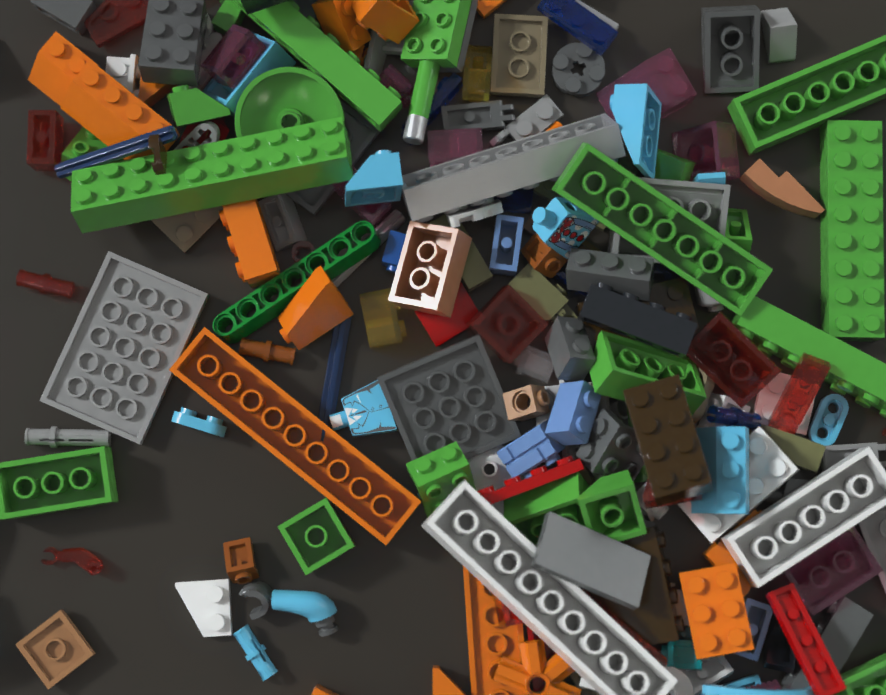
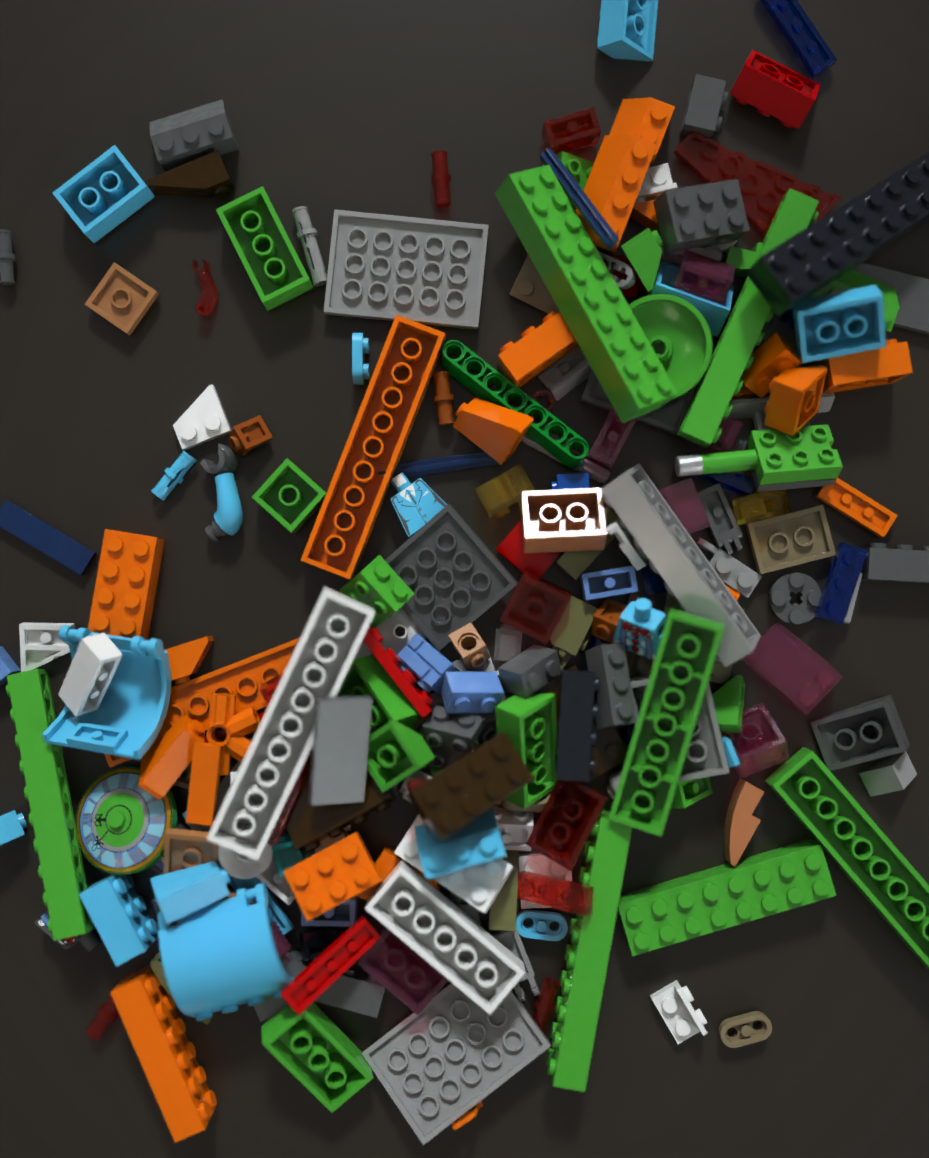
camera: 75 degrees right, 5 degrees up
dark brown tile [148,134,167,175] -> none
medium azure slope [345,150,403,207] -> none
medium azure slope [610,83,662,178] -> none
clear blue pin [706,405,762,431] -> none

